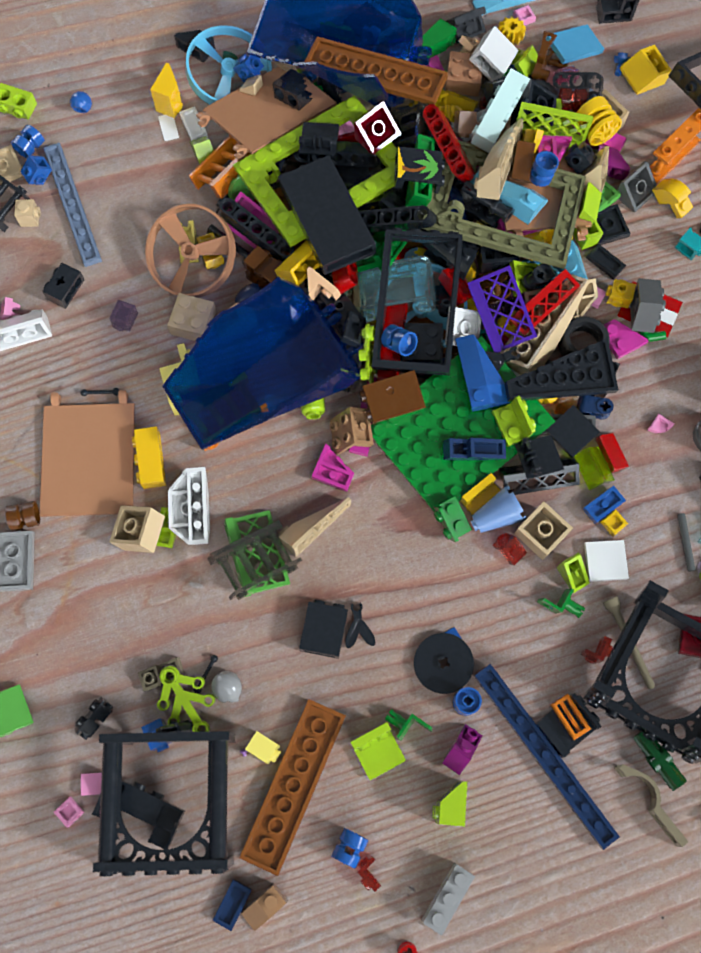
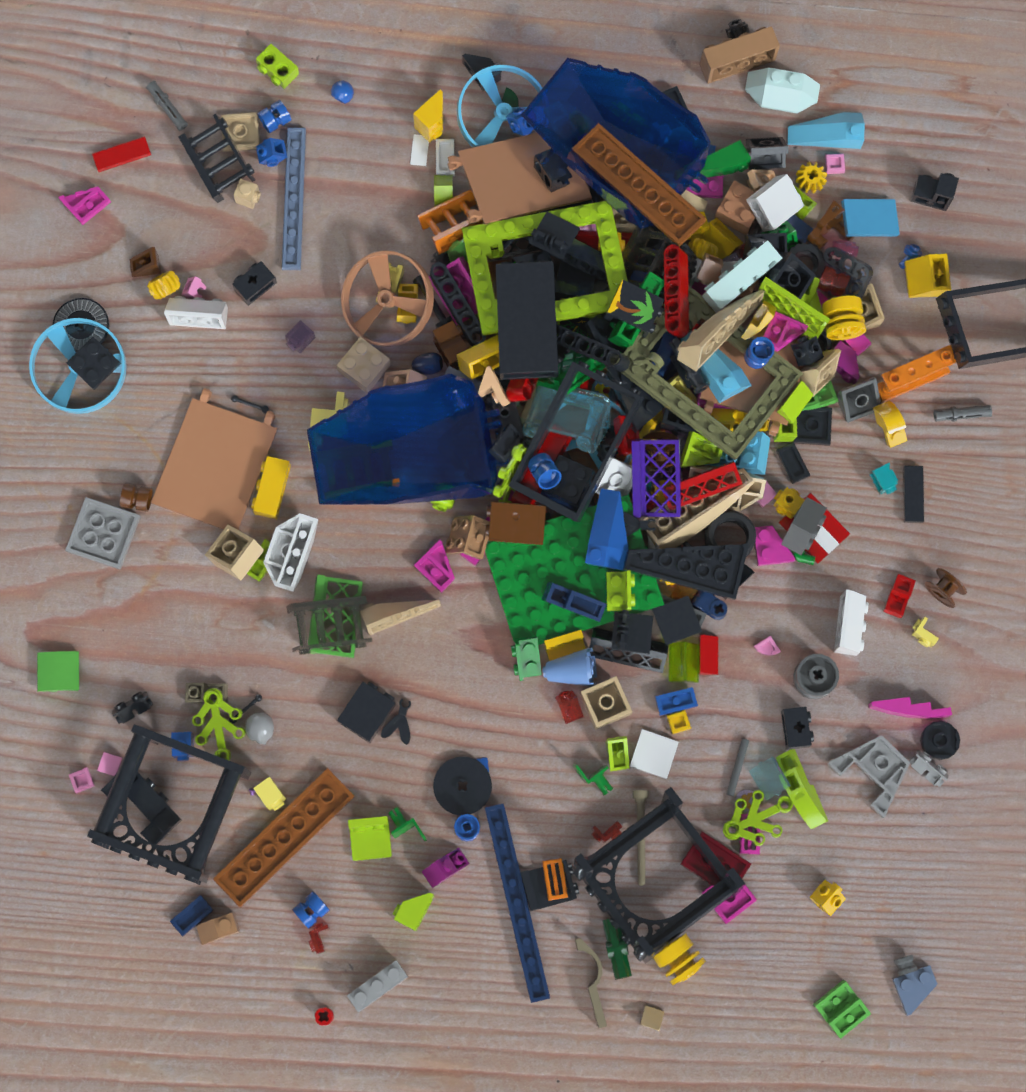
camera: 20 degrees right, 5 degrees up
black axle [156,720,193,733] -> none
tan slope [239,75,263,96] -> none
dark red slope [354,101,401,155] -> none
reddish brown tile [510,140,536,182] -> none
lime slope [514,45,538,77] -> none
black piece [522,263,557,291] -> none

